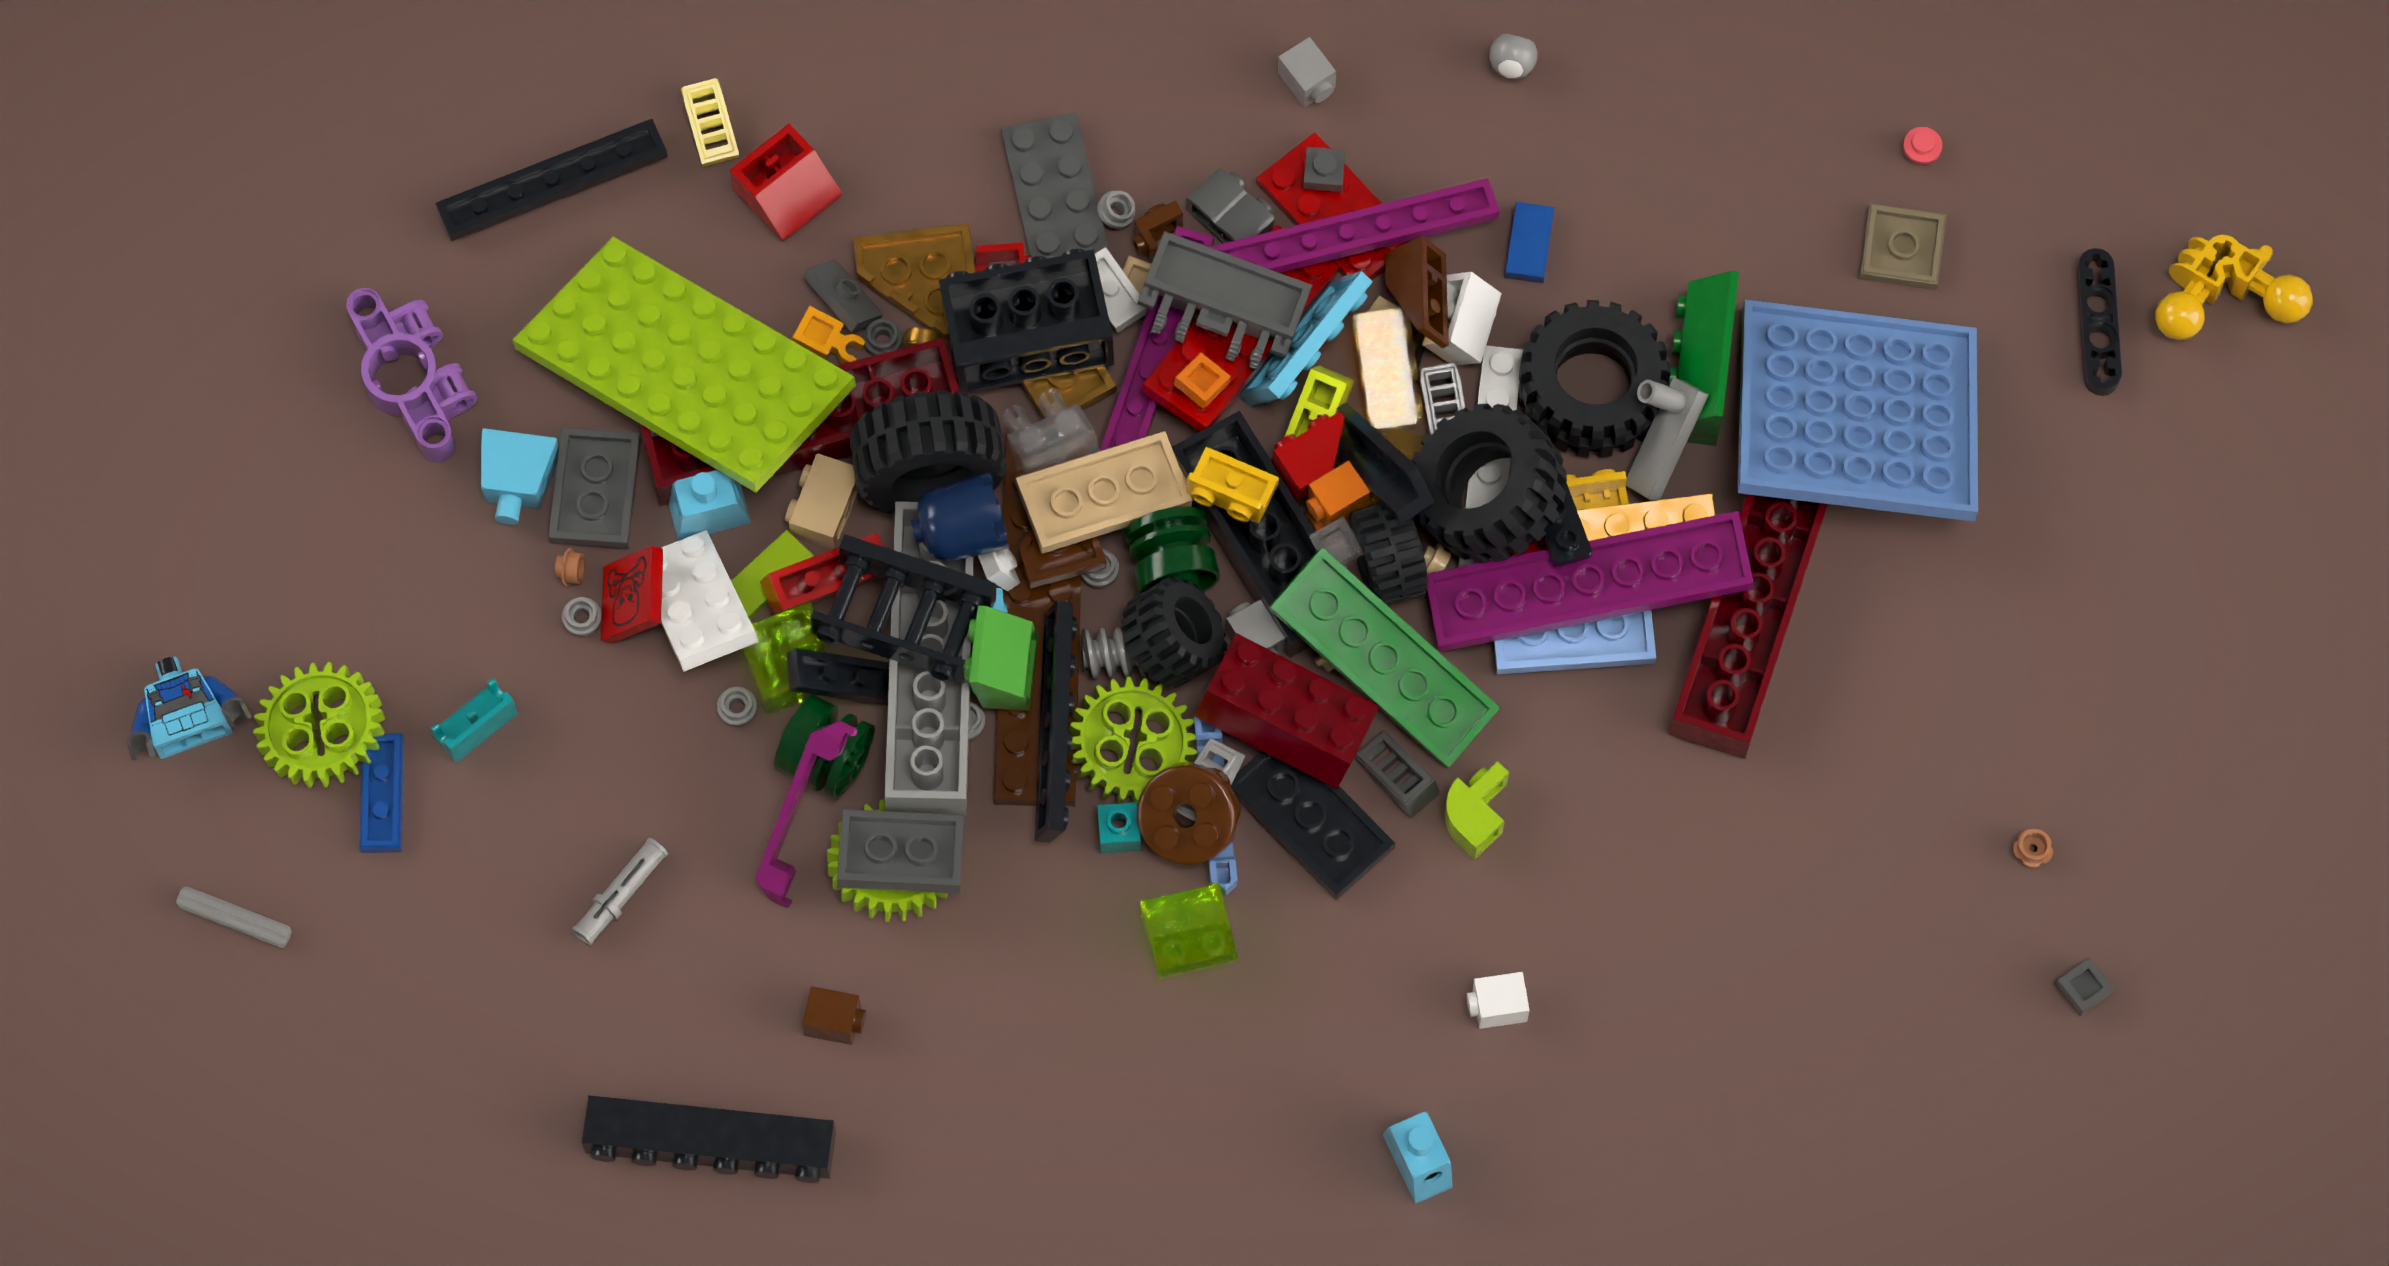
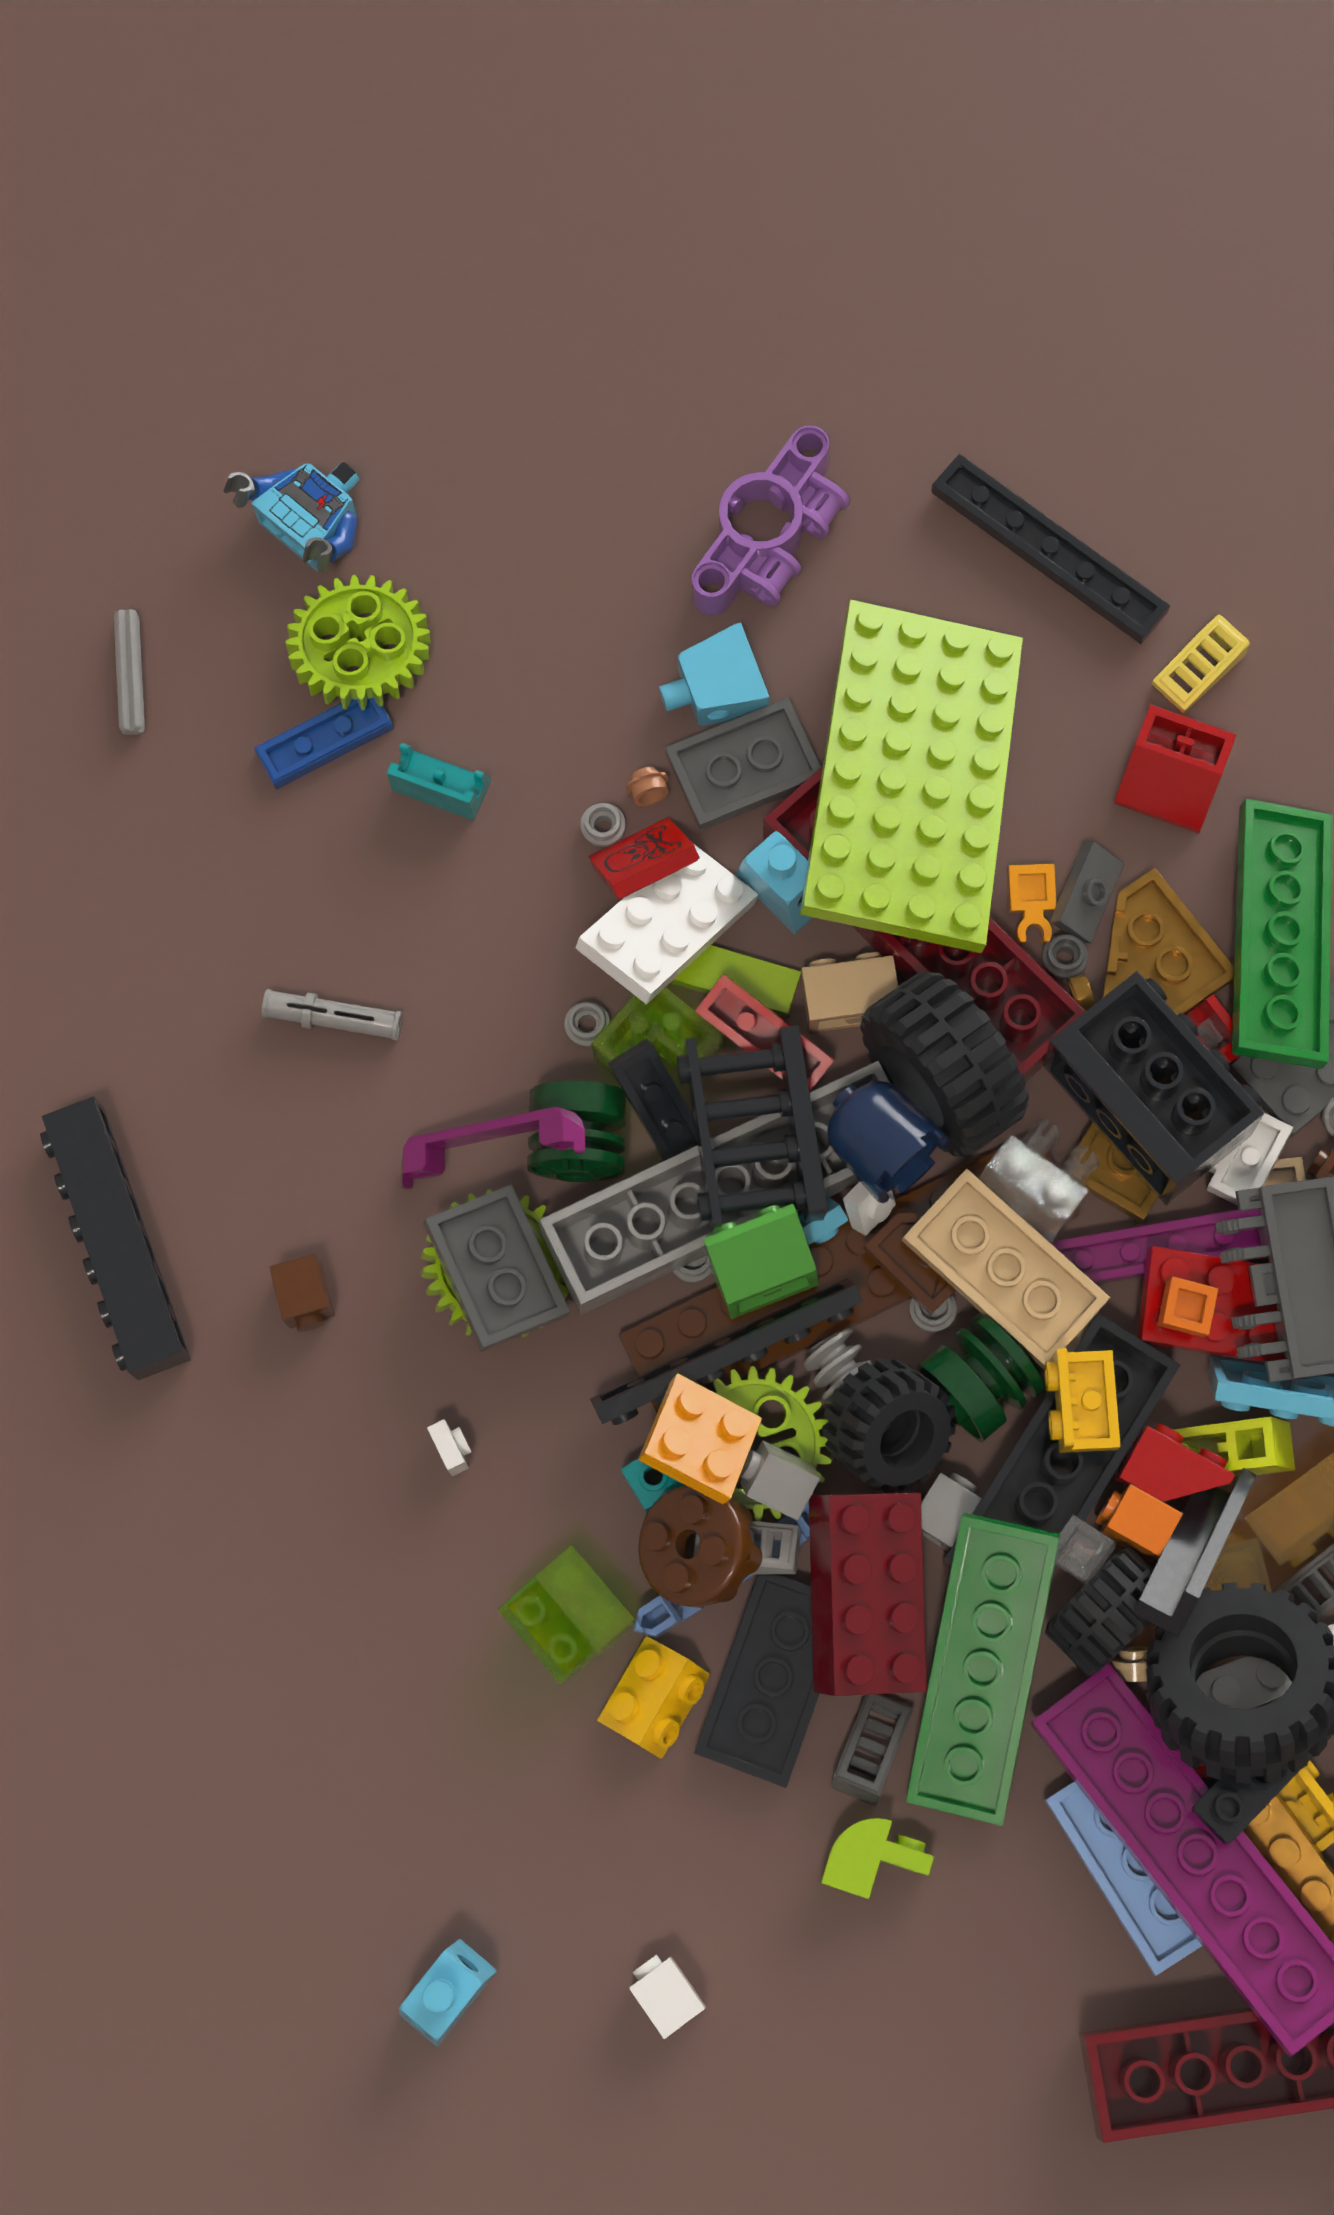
camera: 70 degrees right, 5 degrees up
none -> white plate [427,1419,472,1477]
none -> yellow bracket [597,1636,709,1759]
none -> light orange plate [638,1373,762,1505]
none -> light grey brick [739,1440,820,1521]
none -> green plate [1232,799,1332,1069]

